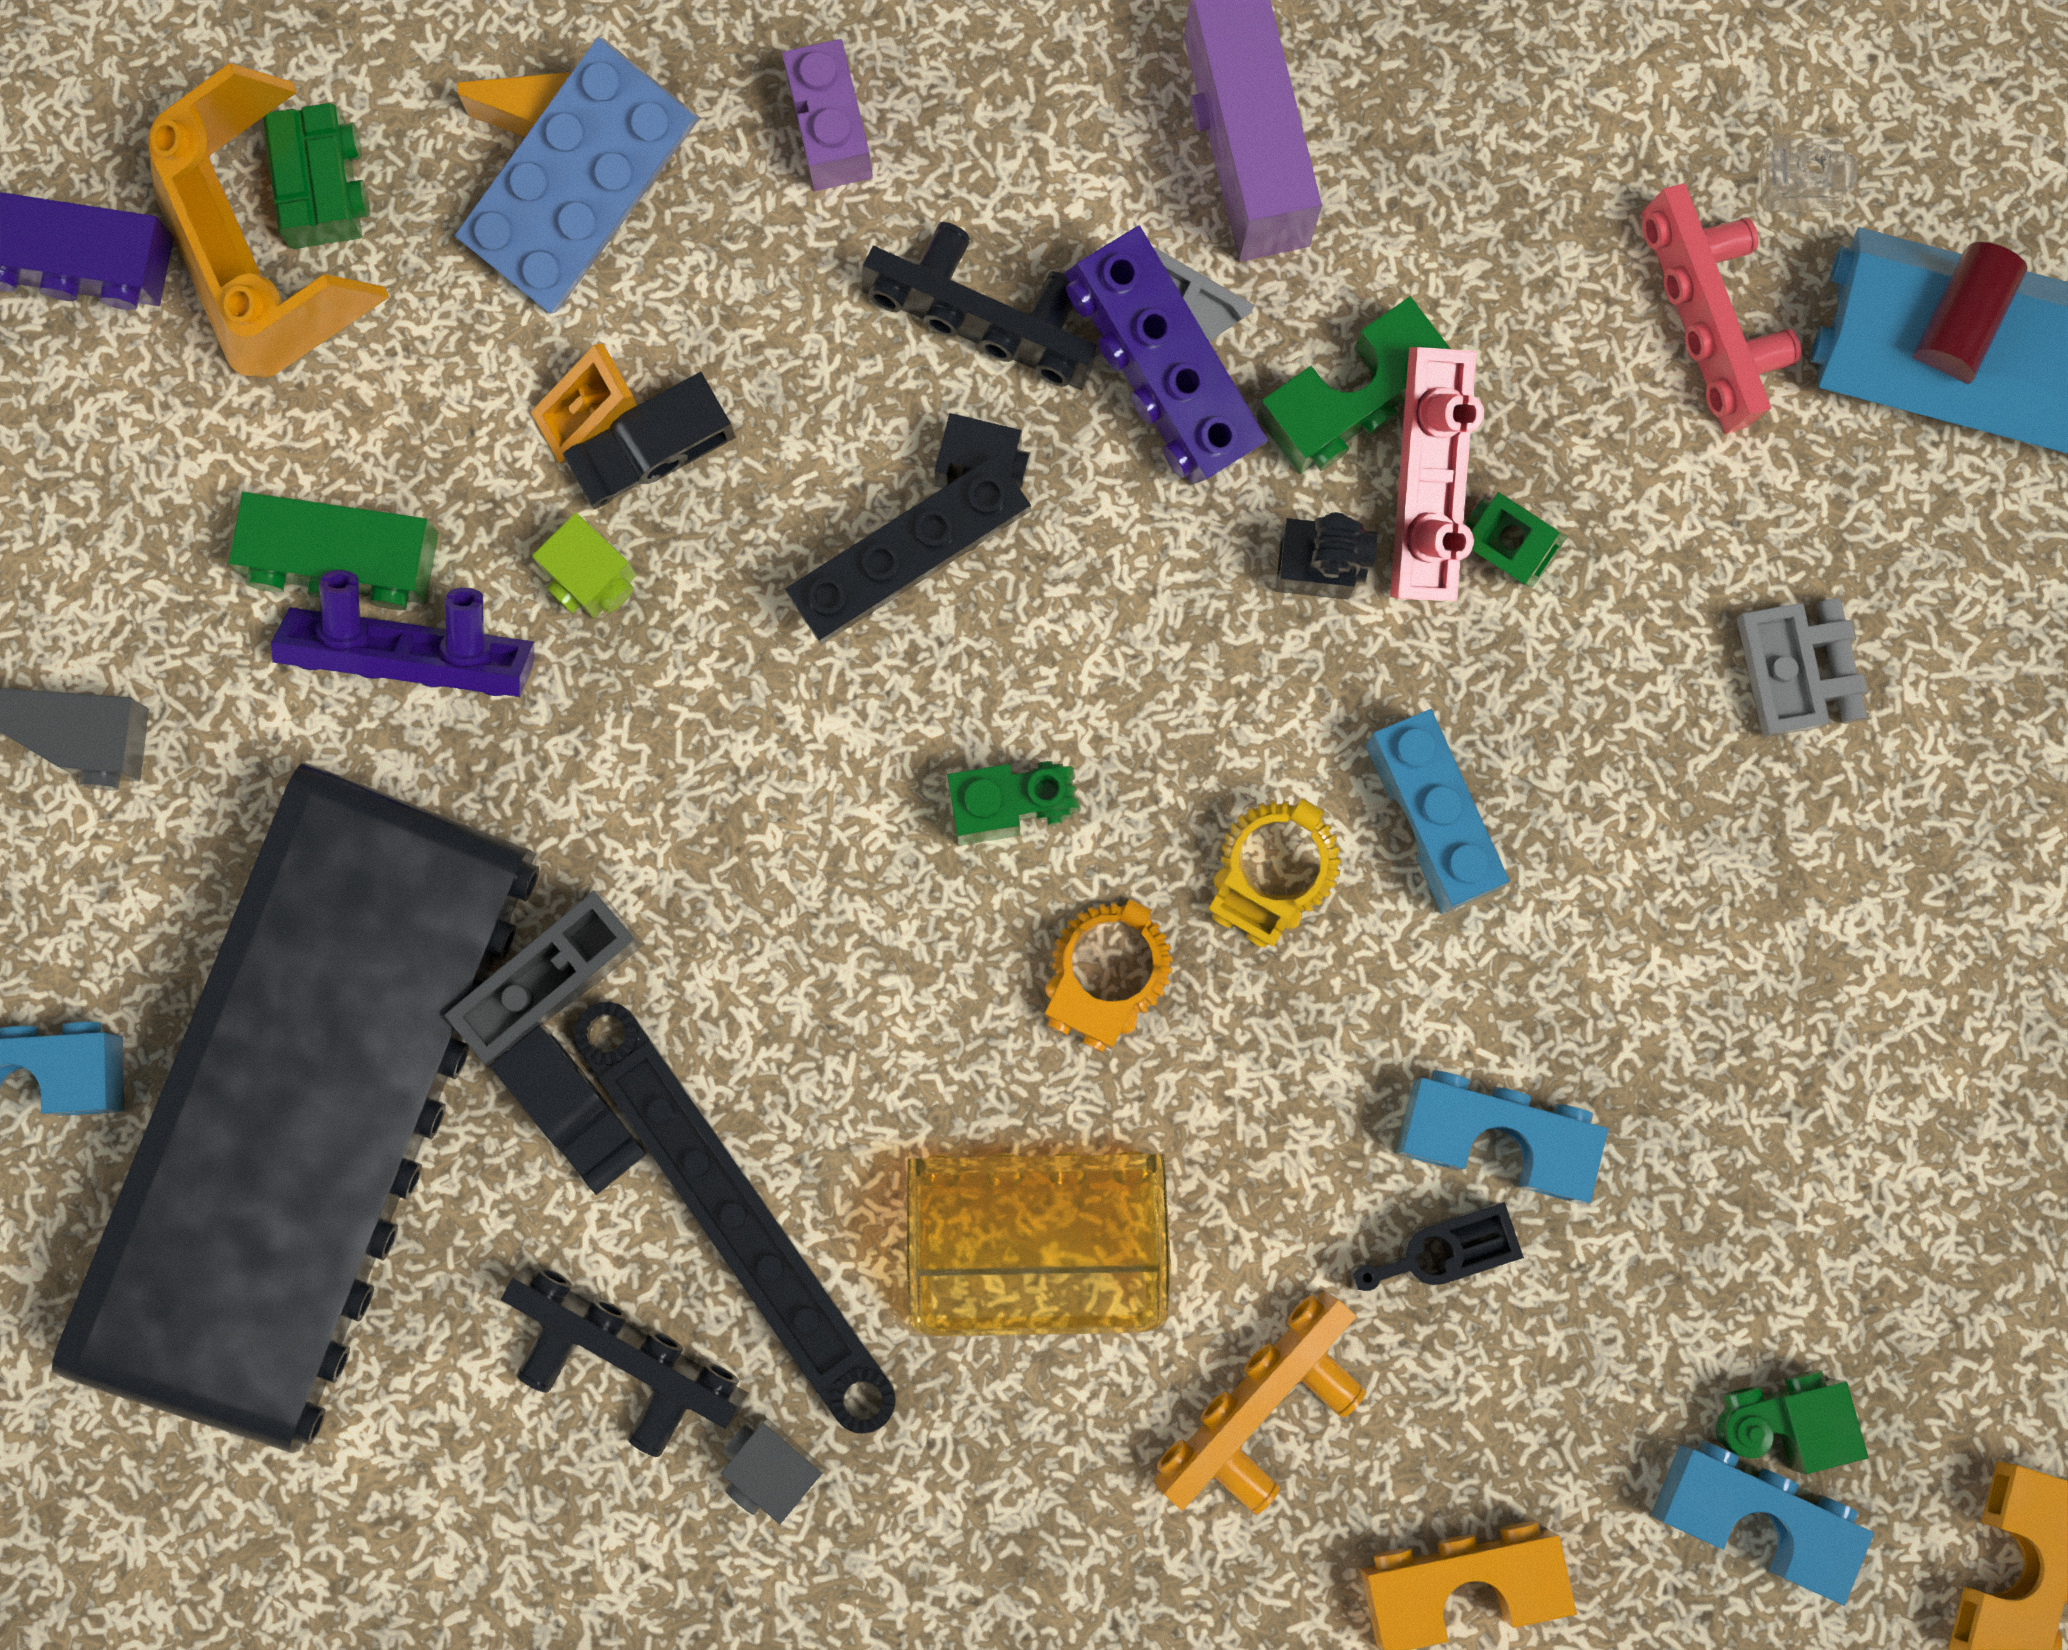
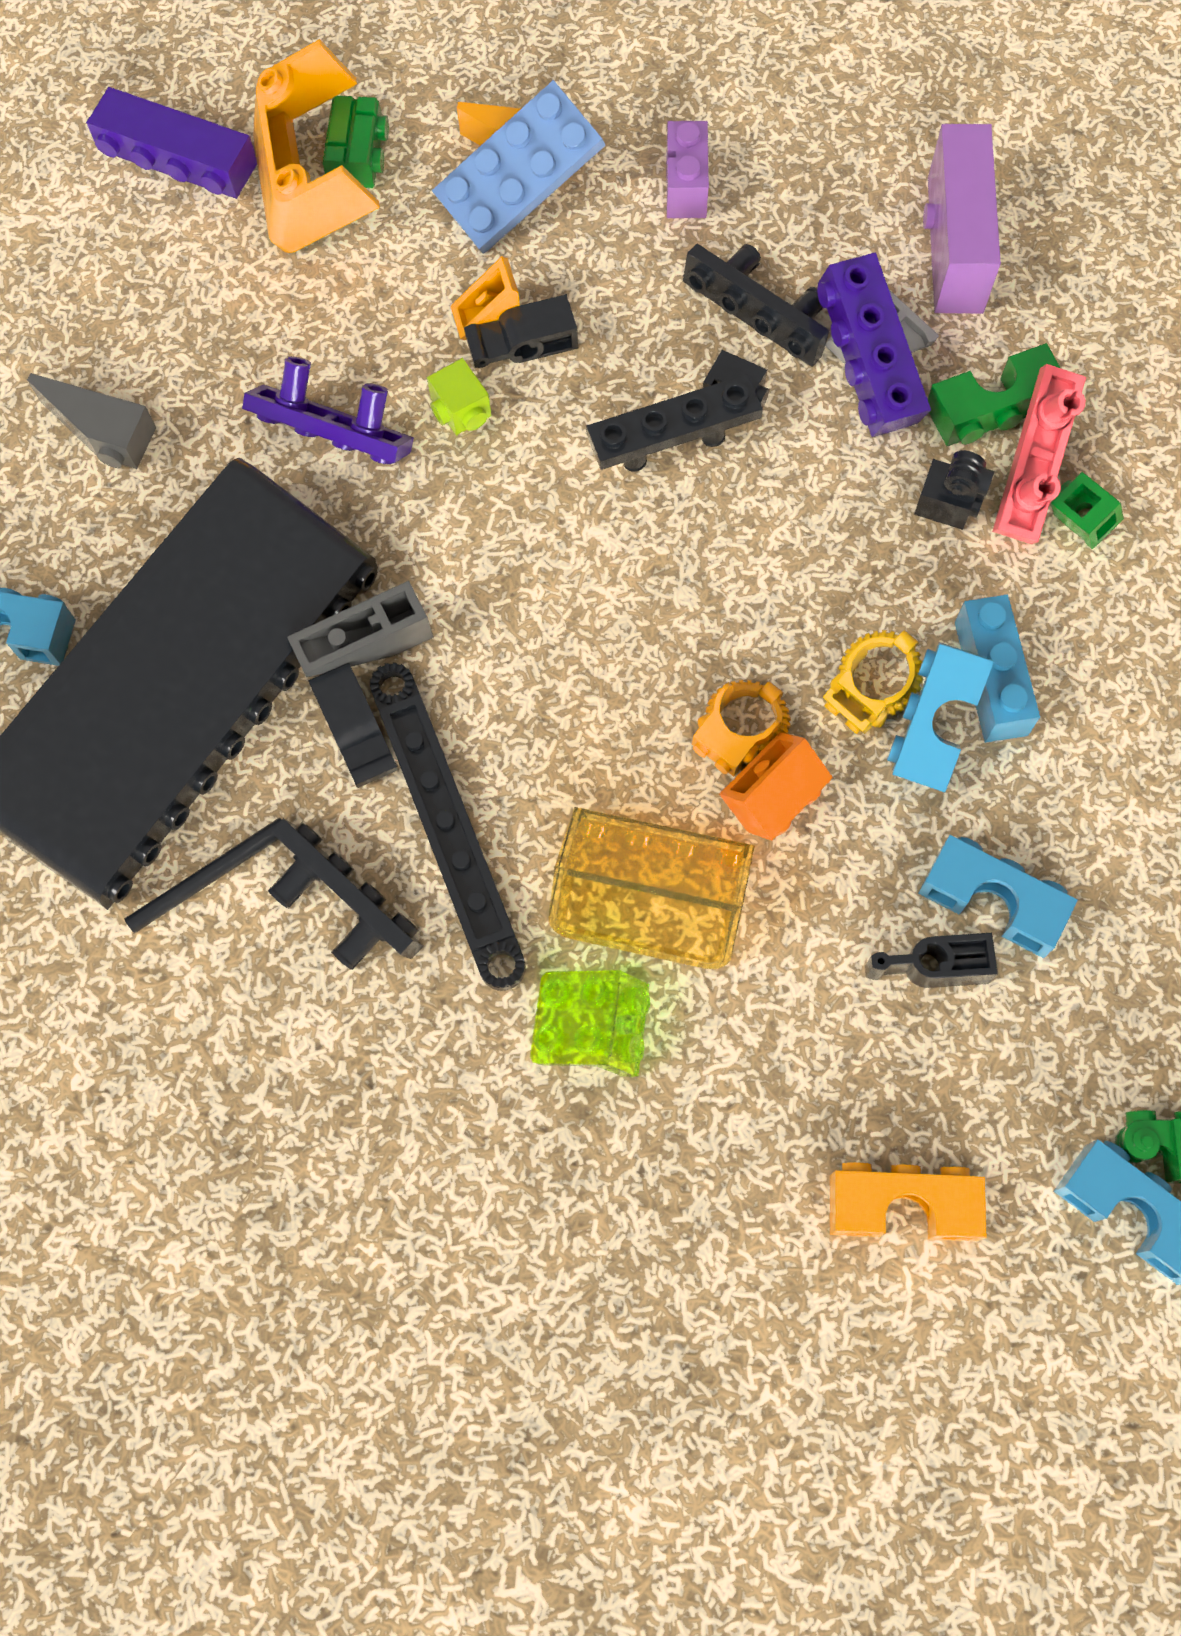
camera: 20 degrees right, 10 degrees down
green brick [228,491,439,610] -> none
dark grey brick [720,1419,826,1525] -> none
green brick [947,761,1081,846] -> none
light orange plate [1152,1291,1367,1515] -> none
none -> black bar [124,817,281,934]
none -> clear neon green bracket [530,970,650,1077]
none -> orange brick [719,732,833,841]
none -> arch [887,642,994,792]

